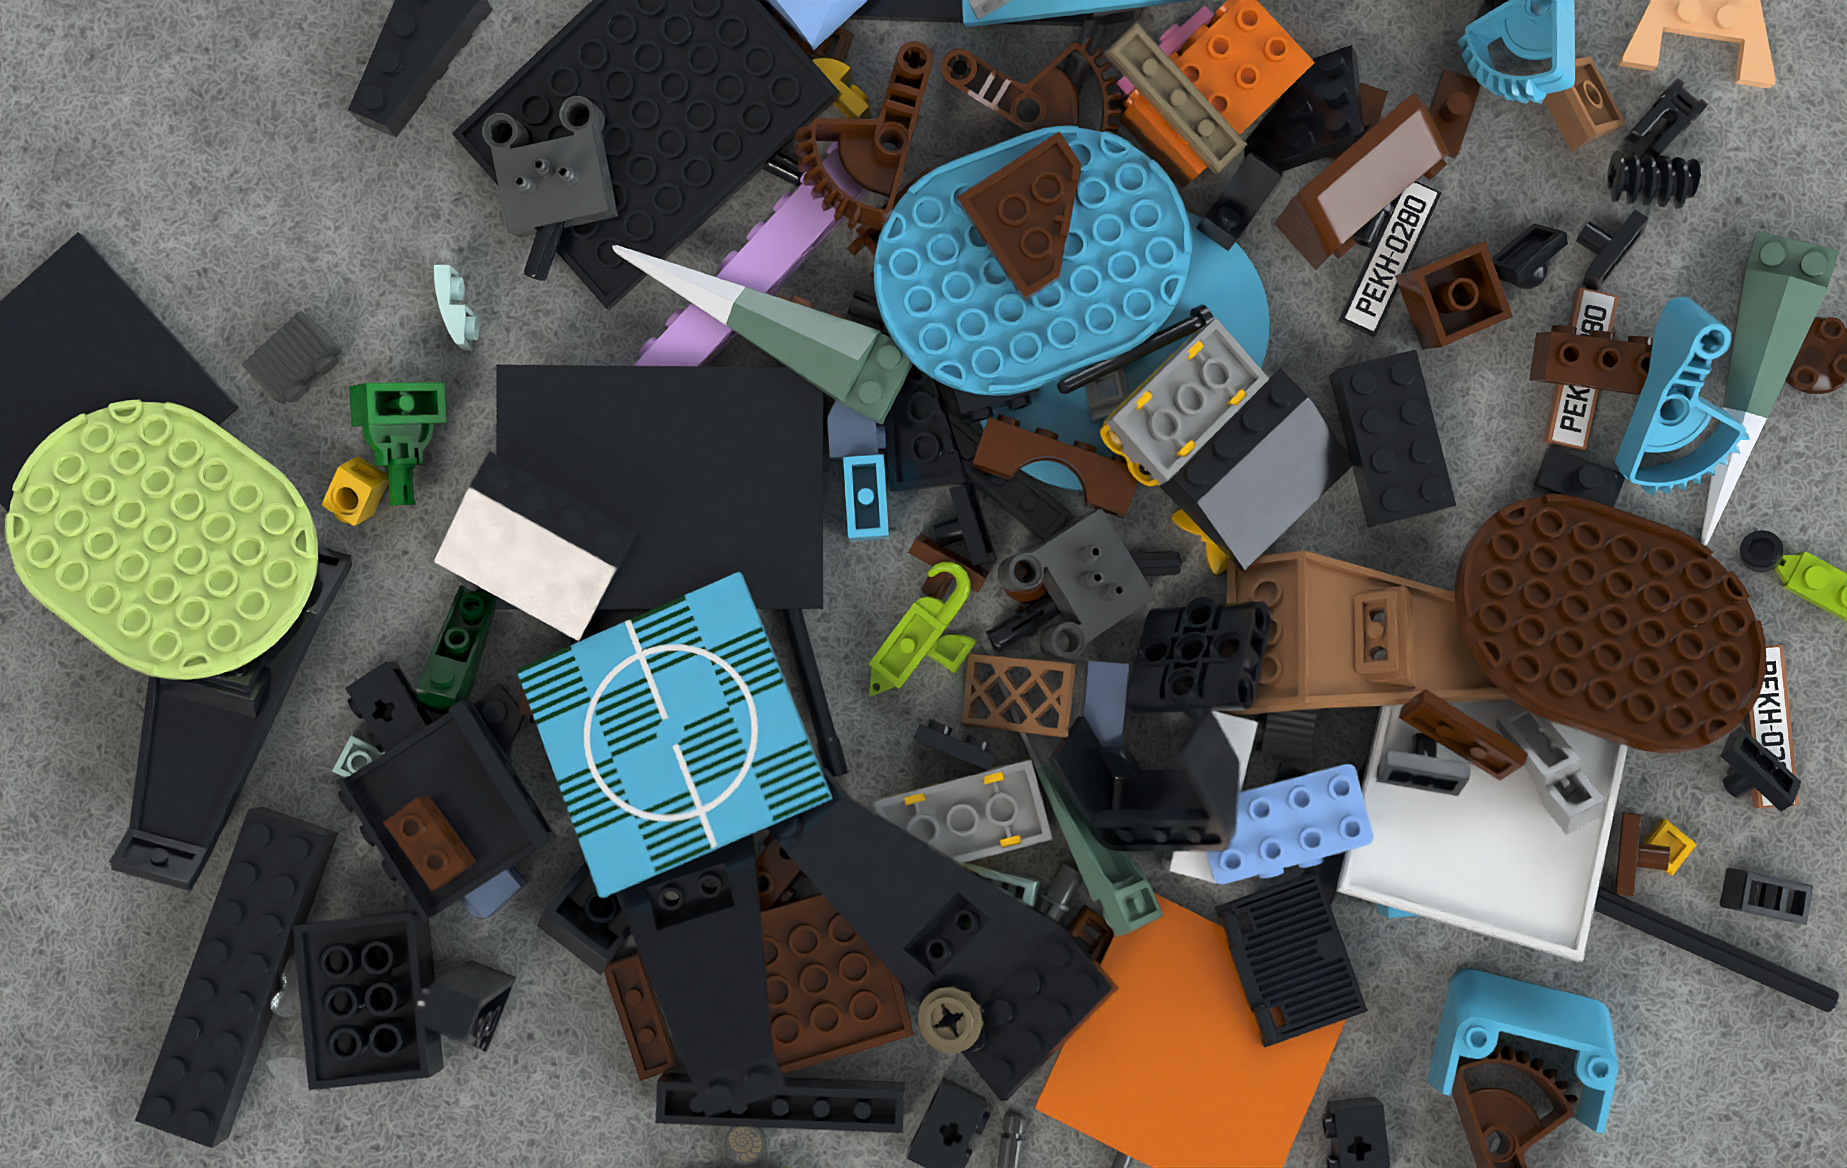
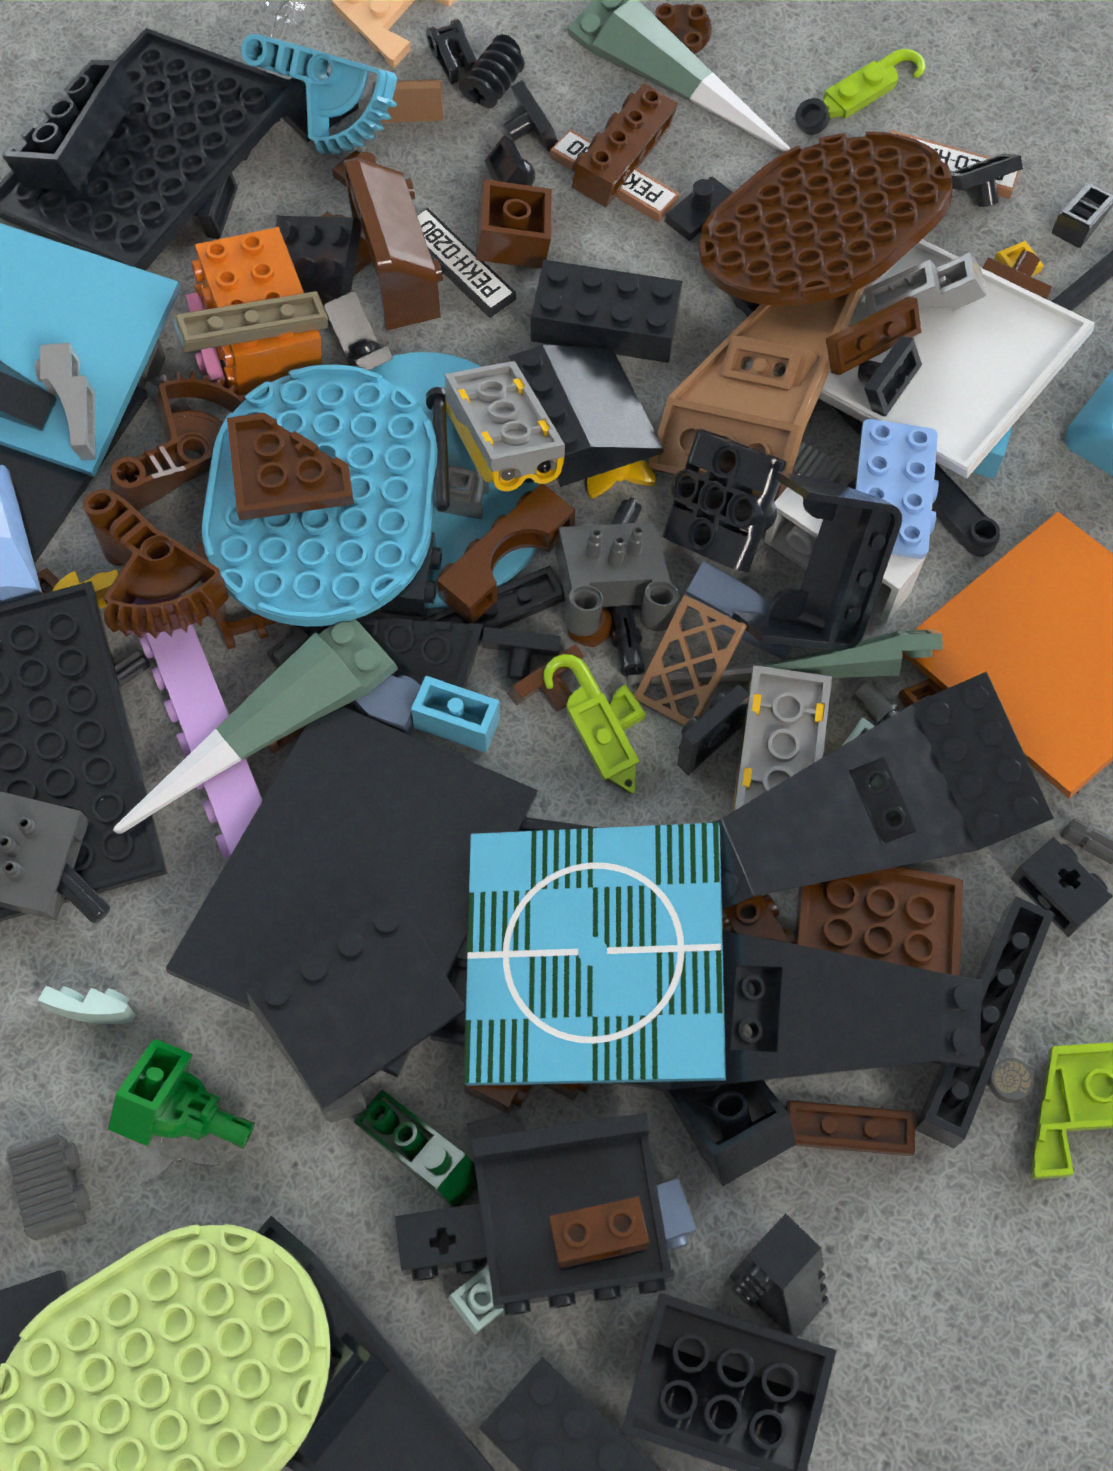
camera: 70 degrees left, 20 degrees down
yellow brick [321,456,389,526] -> none
dark tan gear [918,986,984,1053] -> none
black window [1214,871,1368,1048] -> none
medium azure arm [1615,297,1750,496] -> none

